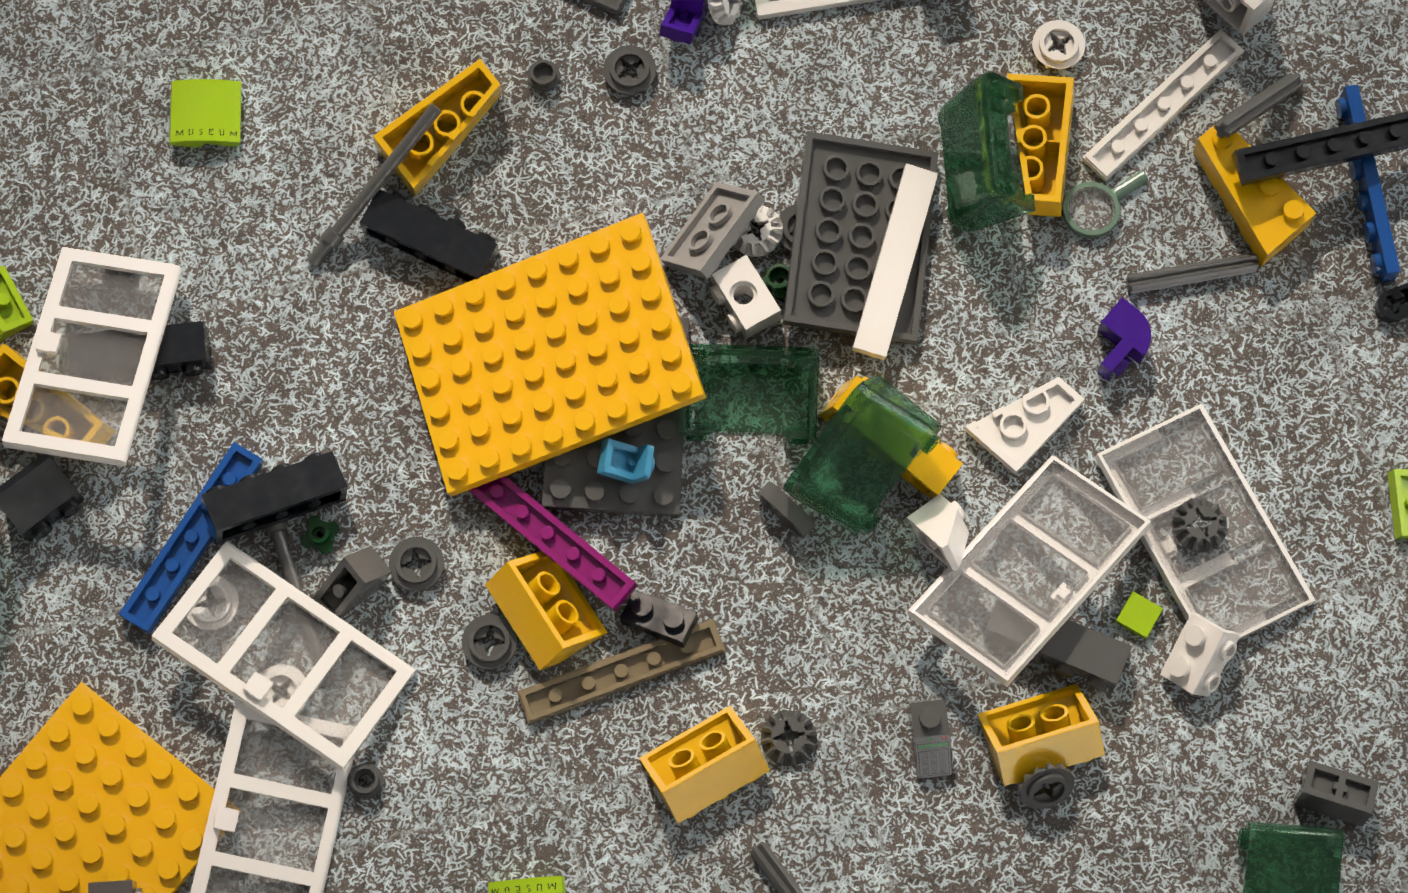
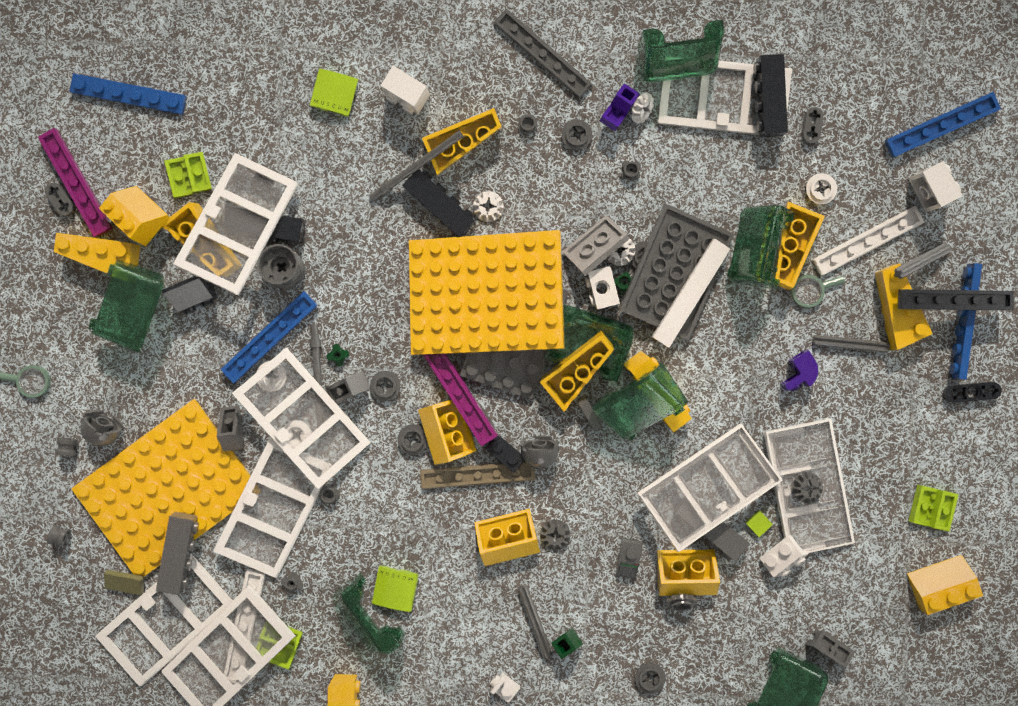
camera: 15 degrees right, 15 degrees up
black brick [201,451,348,544] -> none
dark azure bracket [597,438,655,484] -> none
white slope [907,494,969,572] -> none
white wing [964,377,1084,475] -> none
none -> dark grey slope [216,405,244,451]
none -> dark grey wheel [257,244,306,290]
none -> white brick [381,66,430,115]
none -> white gear [473,191,504,222]
none -> dark grey cylinder [520,436,559,470]
none -> yellow wedge [540,331,614,412]
none -> dark grey plate [621,160,641,180]

